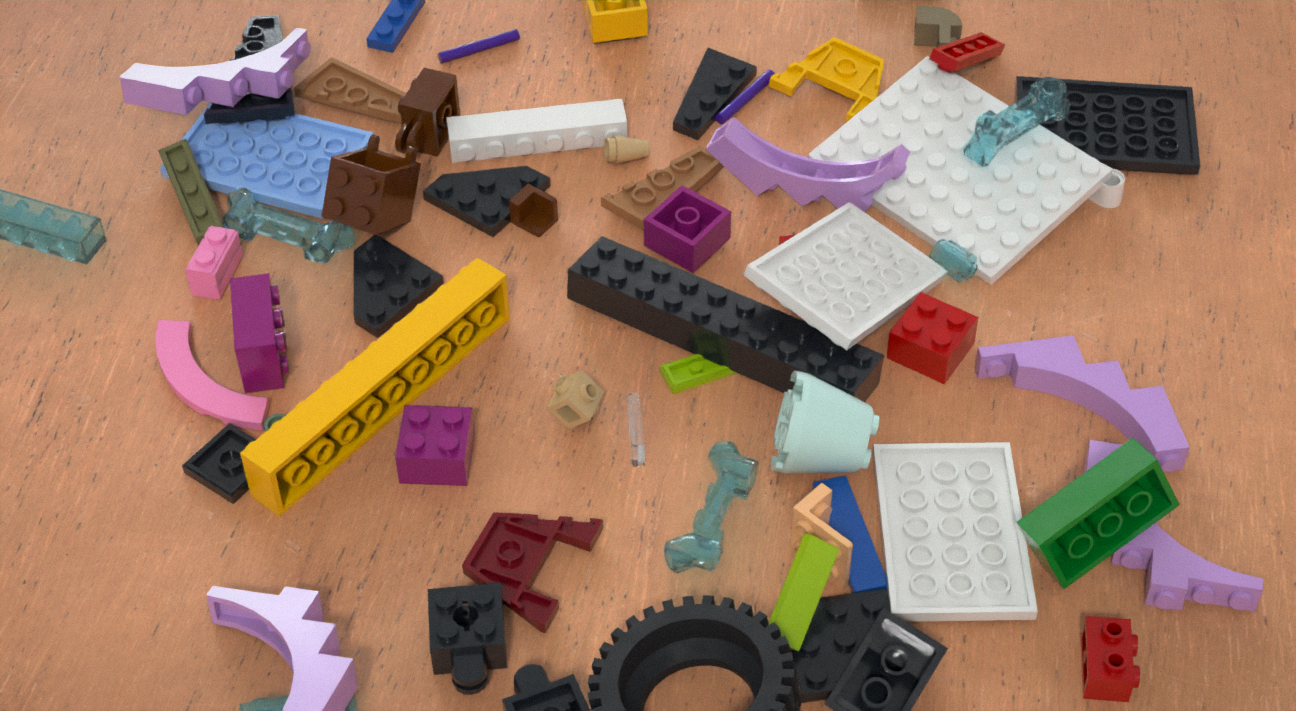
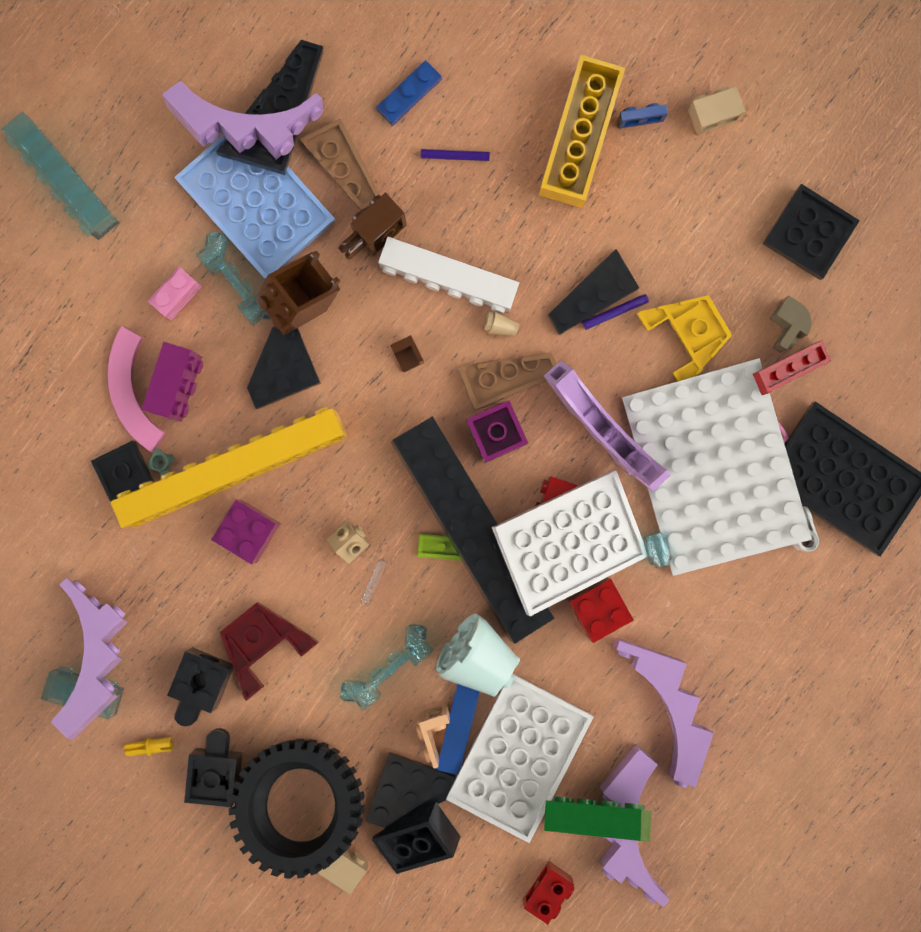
camera: 25 degrees right, 40 degrees up
olive tile [158,139,224,246] -> none
black plate [423,166,551,237] -> none
lime tile [769,534,840,651] -> none
clear light blue plate [963,77,1070,167] -> none

